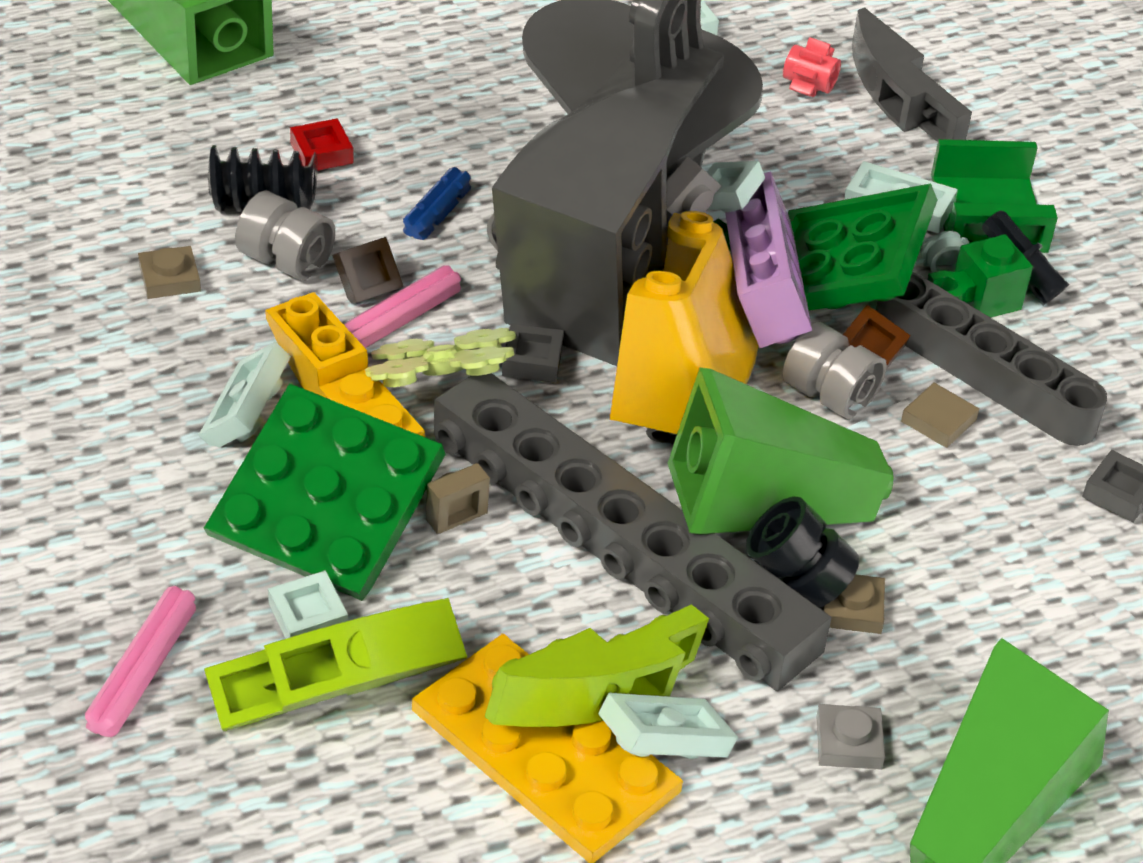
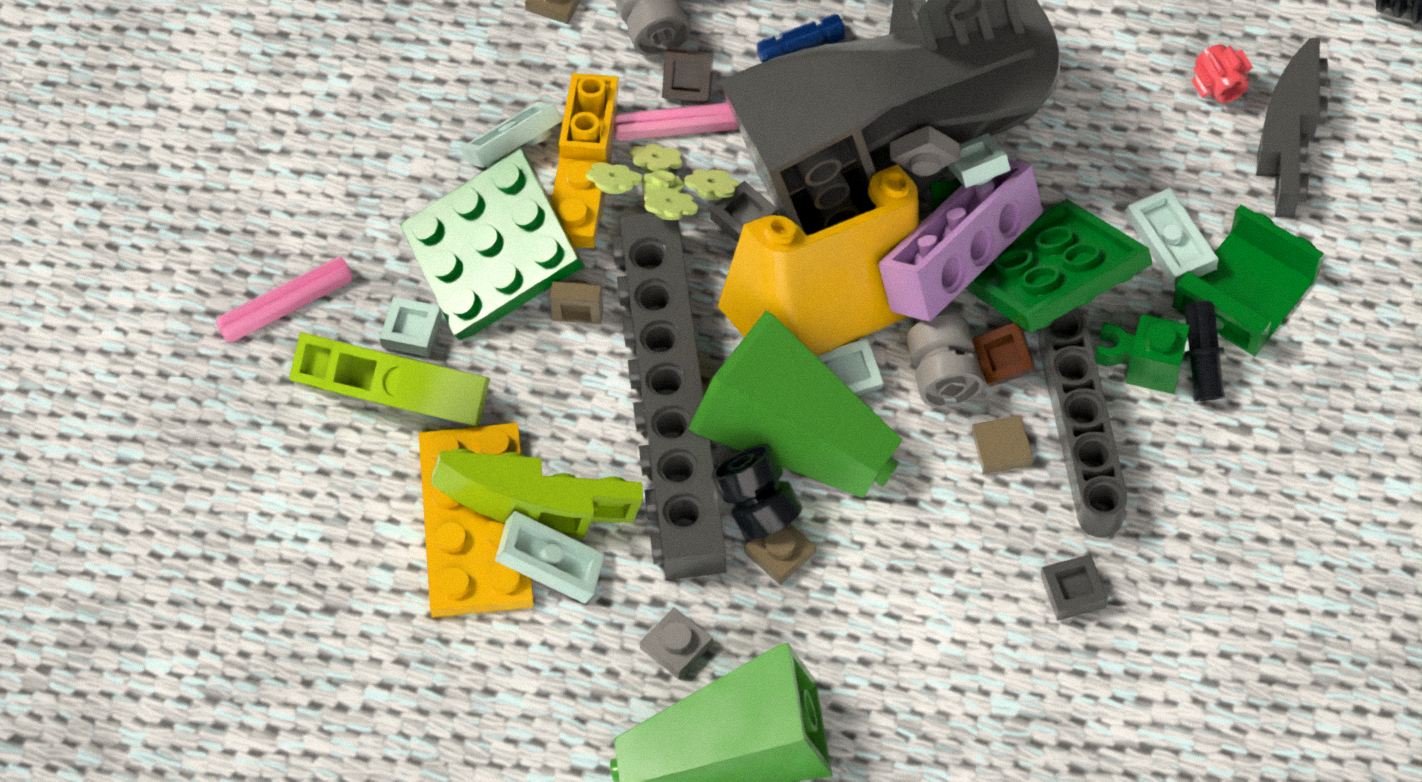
camera: 45 degrees right, 15 degrees up
light aqua plate [921,231,969,273] -> none

